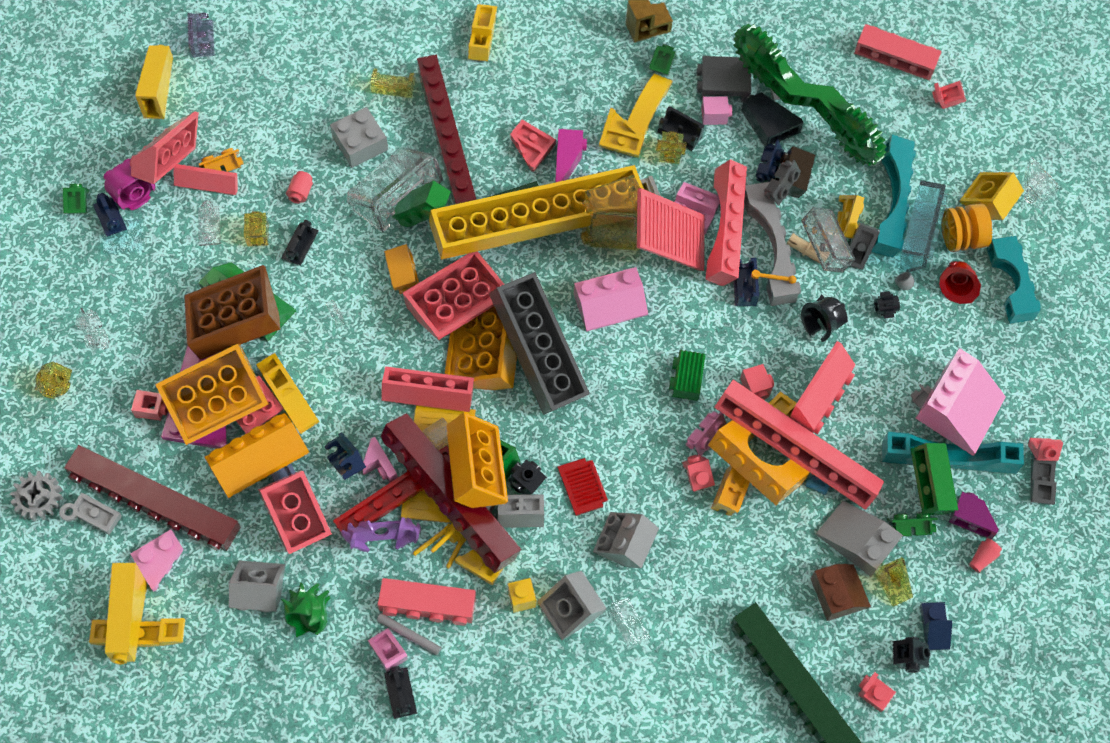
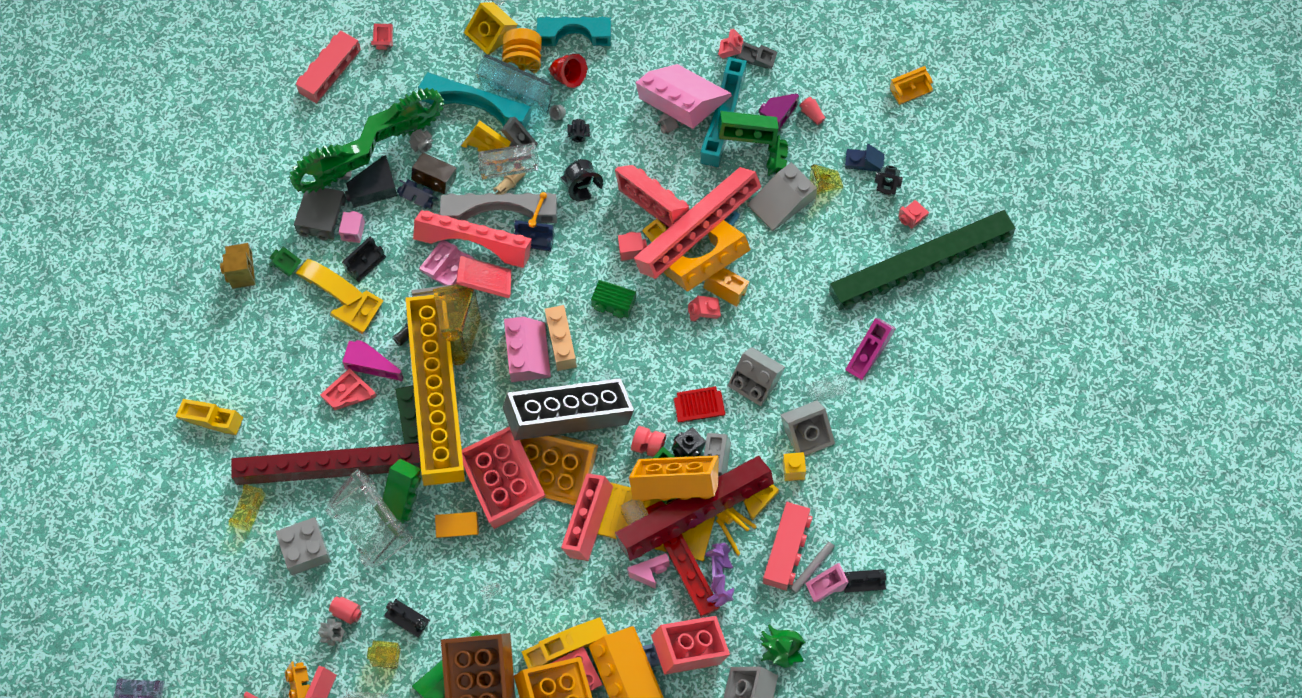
camera: 75 degrees left, 0 degrees up
dark blue hinge [325,432,366,480] -> none
clear yellow brick [656,132,686,164] -> none
bright pink hinge [686,411,727,456] -> none
dark grey hinge [764,160,801,206] -> none
copper slope [810,564,871,621] -> none
none -> light grey gear [317,619,345,646]
none -> light grey gear [409,129,433,153]
none -> light nougat arch [545,305,577,371]
none -> coral wheel [631,426,666,457]
none -> dark pink slope [845,318,896,380]
none -> light orange hinge [890,66,933,105]

